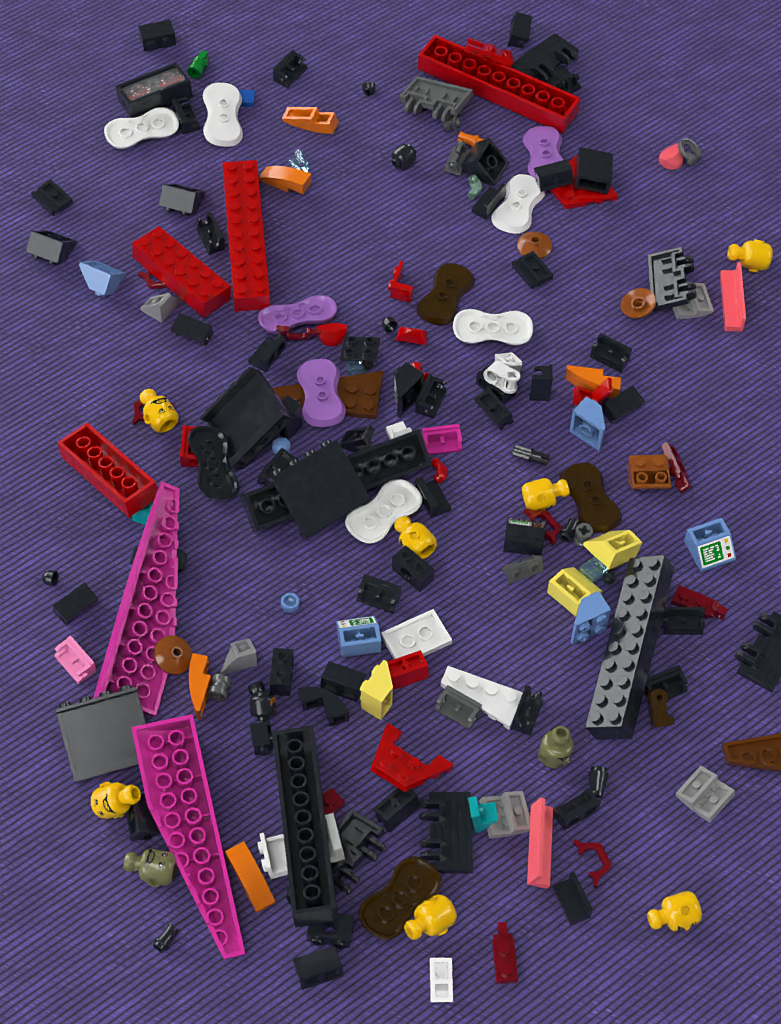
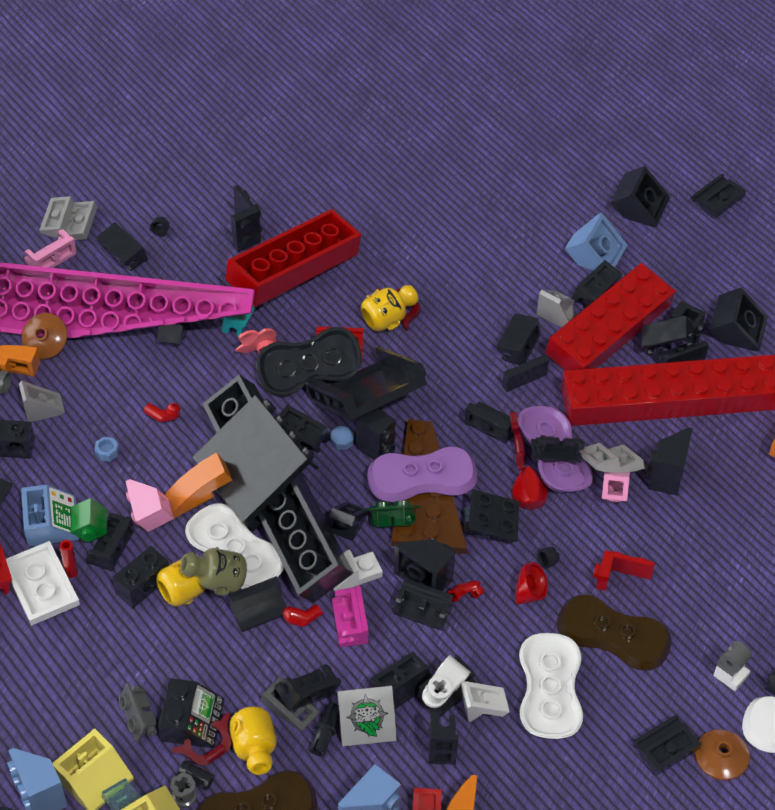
camera: 90 degrees right, 5 degrees down
none -> light grey slope [39,196,98,240]
none -> red piece [59,540,78,578]
none -> green brick [70,498,107,543]
none -> bright pink slope [126,479,174,532]
none -> red arm [144,403,181,422]
none -> orange slope [165,452,232,519]
none -> olive piece [180,547,247,595]
none -> black bracket [231,185,262,252]
none -> coral plate [235,328,277,353]
none -> dark grey slope [260,676,320,732]
none -> black hinge [275,664,341,711]
none -> light grey slope [337,686,396,746]
none -> dark green hinge [365,501,421,528]
none -> black tile [502,355,549,392]
none -> black hinge [530,435,585,463]
none -> black hinge [572,260,622,308]
none -> light grey slope [579,443,645,473]
none -> bright pink brick [602,472,630,502]
none -> black hinge [641,316,695,355]
none -> black slope [645,428,693,496]
none -> black brick [670,301,706,336]
none -> dark grey leg [714,641,752,691]

